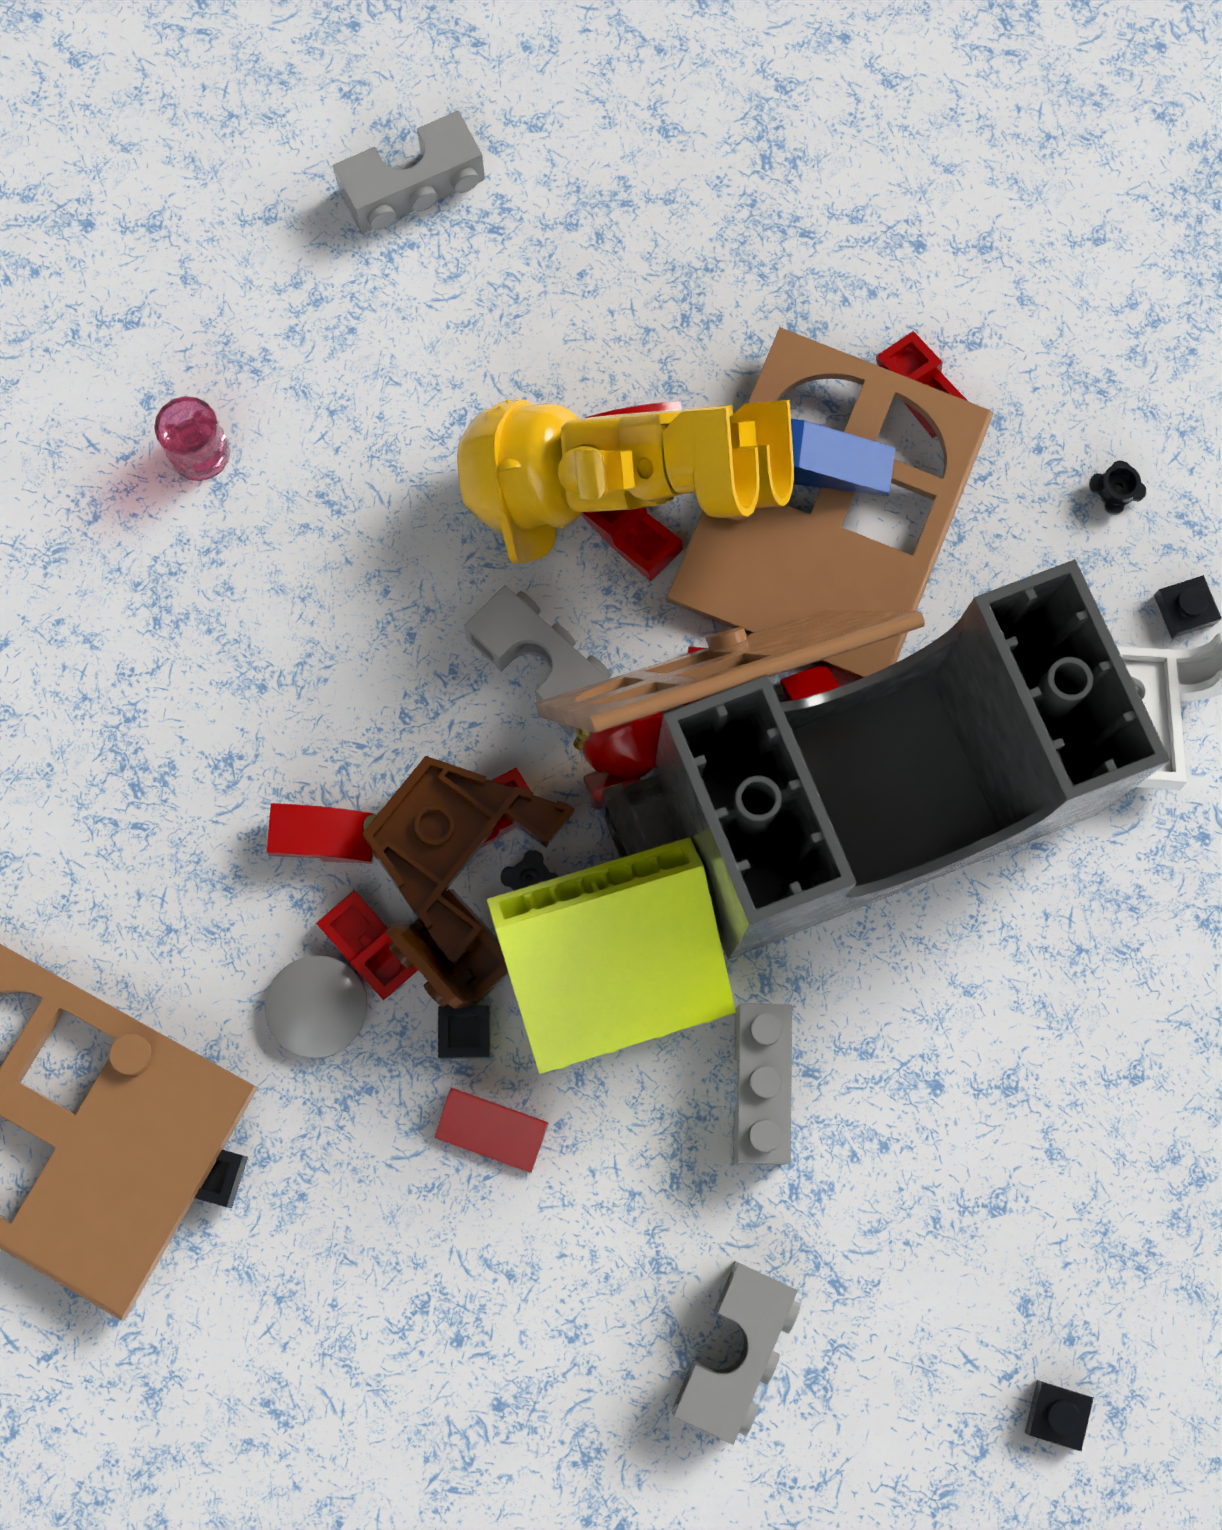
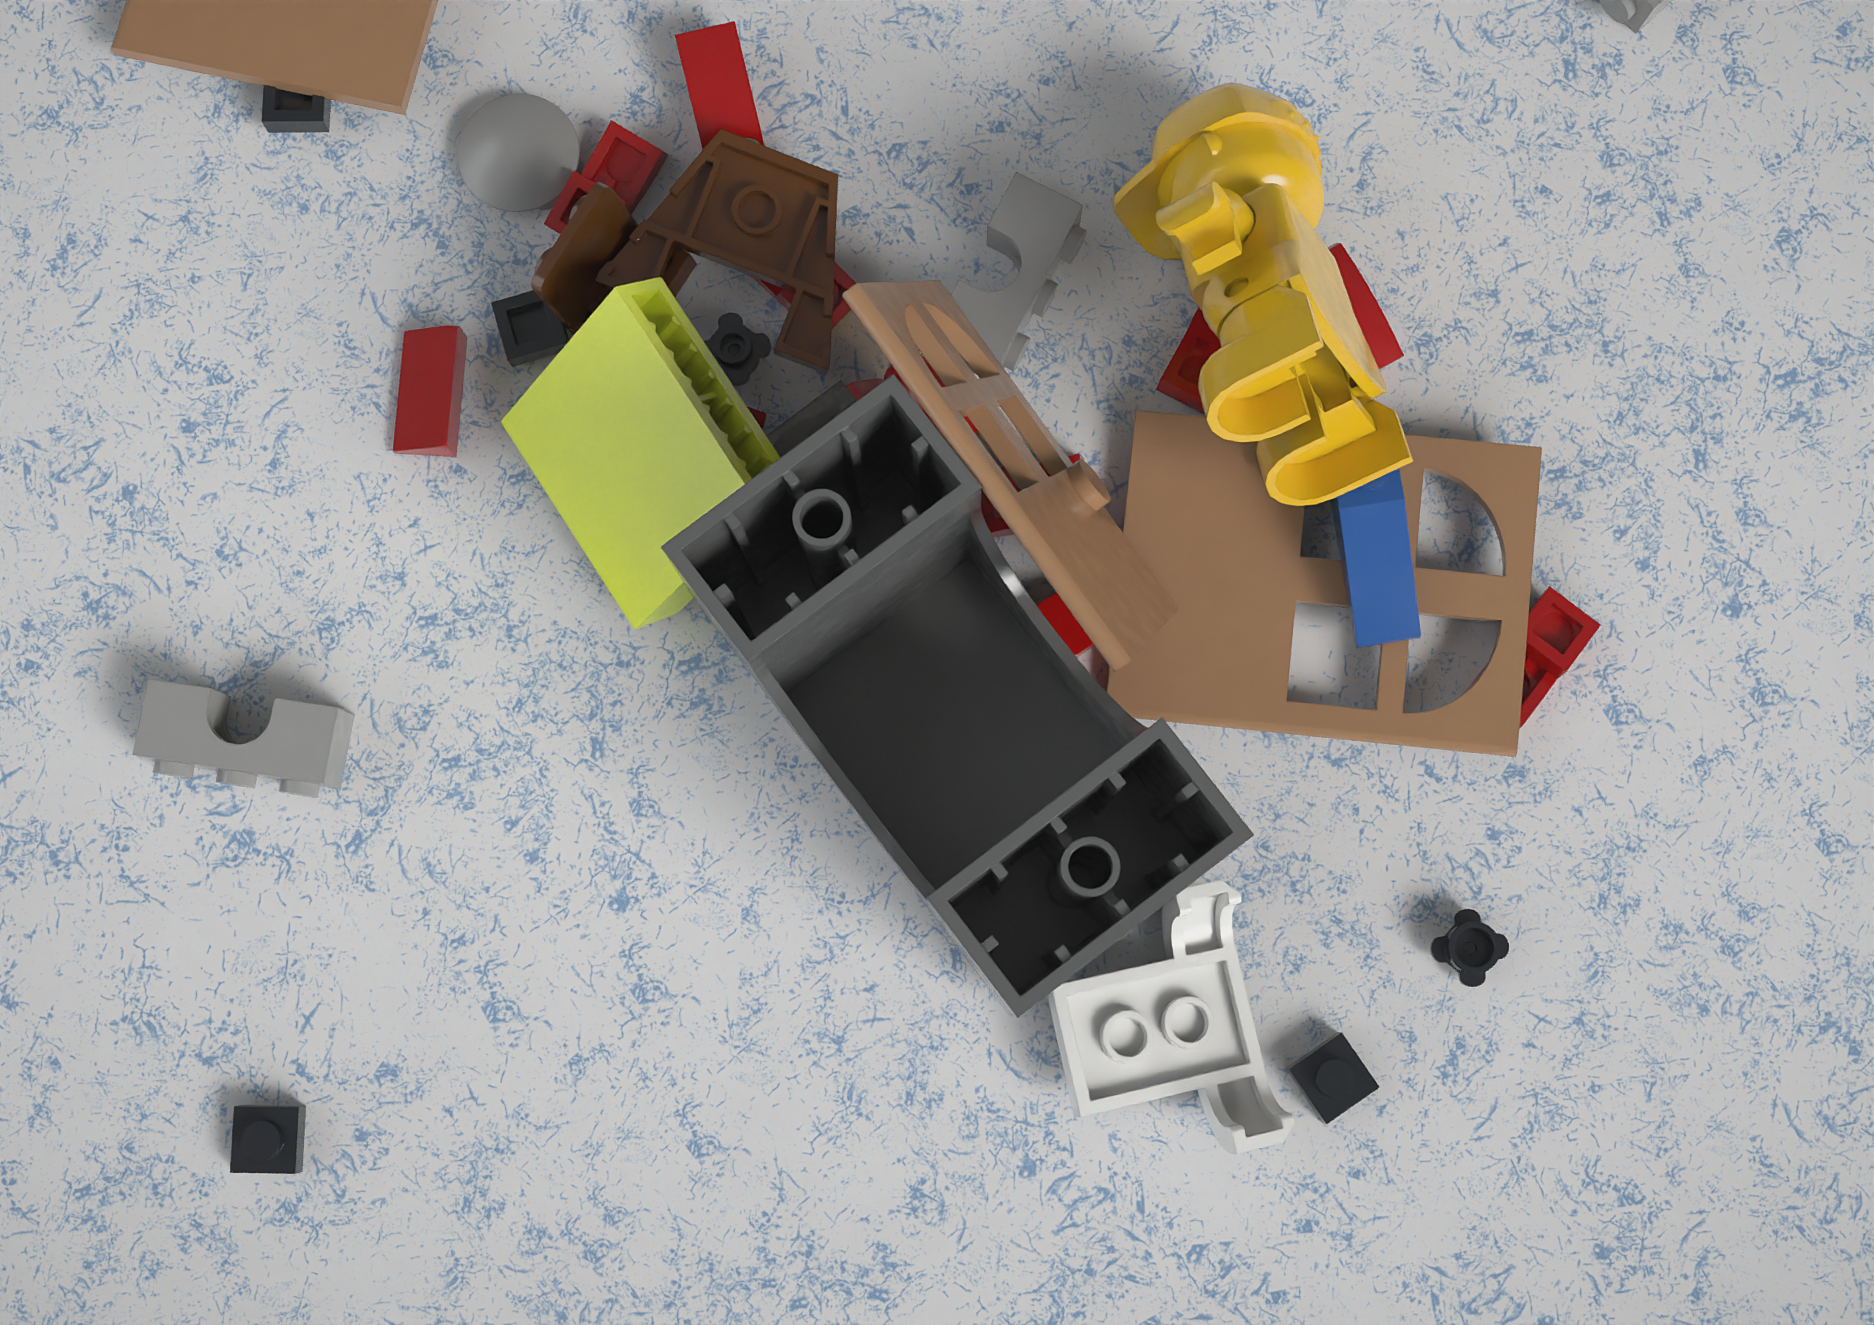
camera: 80 degrees right, 5 degrees up
light grey arch [733,1003,792,1165] -> none

